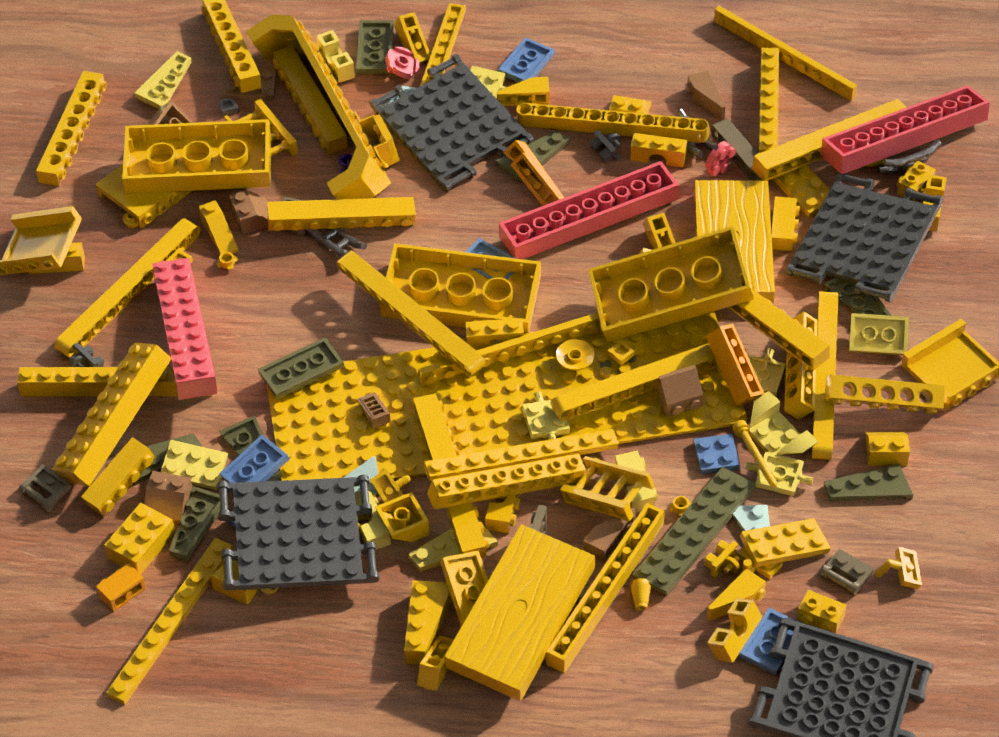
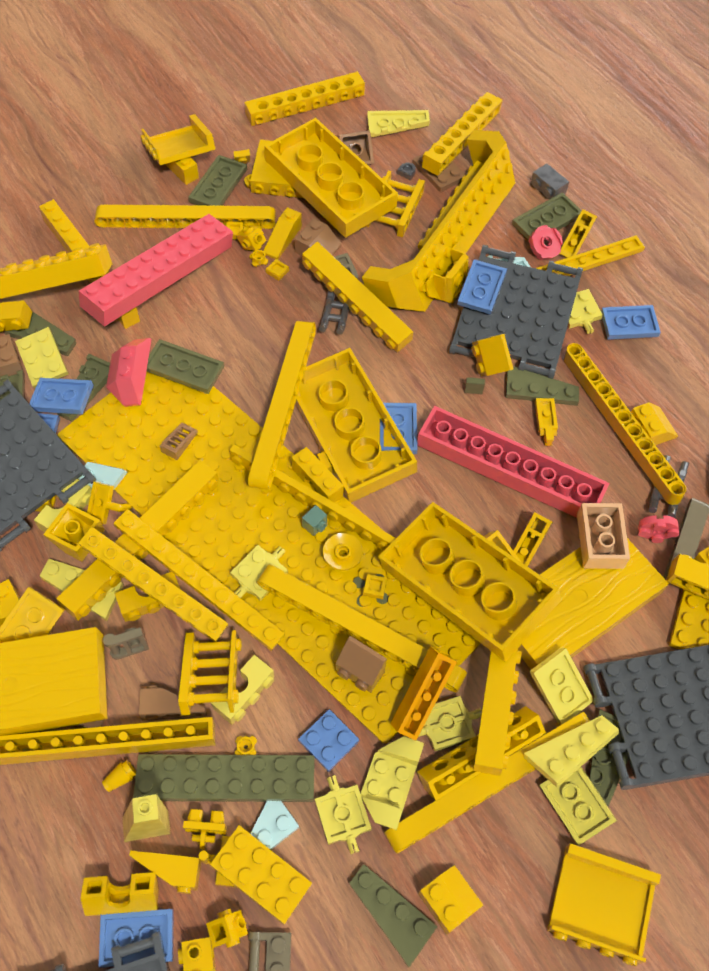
camera: 50 degrees right, 10 degrees up
dark grey hips [70,343,104,367] -> none
light yellow arch [317,30,355,83] -> none
yellow slope [496,77,549,106] -> none
light orange wedge [503,140,564,205] -> none
dark grey hips [589,130,621,163] -> none
yellow arch [631,133,687,168] -> none
yellow piece [732,420,777,488] -> none
yellow brick [771,196,800,251] -> none
yellow brick [825,374,945,414] -> none
none -> coral wedge [106,338,152,407]
none -> light yellow slope [123,794,170,842]
none -> olive plate [188,155,247,206]
none -> yellow brick [206,909,248,948]
none -> yellow plate [233,149,250,164]
none -> yellow brick [236,225,267,251]
none -> yellow tile [265,259,289,281]
none -> sand green plate [302,505,327,536]
none -> medium blue plate [457,259,507,315]
none -> olive tile [465,377,485,394]
none -> yellow slope [472,334,513,377]
none -> light yellow wing [524,715,619,787]
none -> light yellow plate [529,647,593,725]
none -> flat silver brick [530,163,569,199]
none -> yellow hinge [535,398,558,446]
none -> light nougat brick [577,503,630,569]

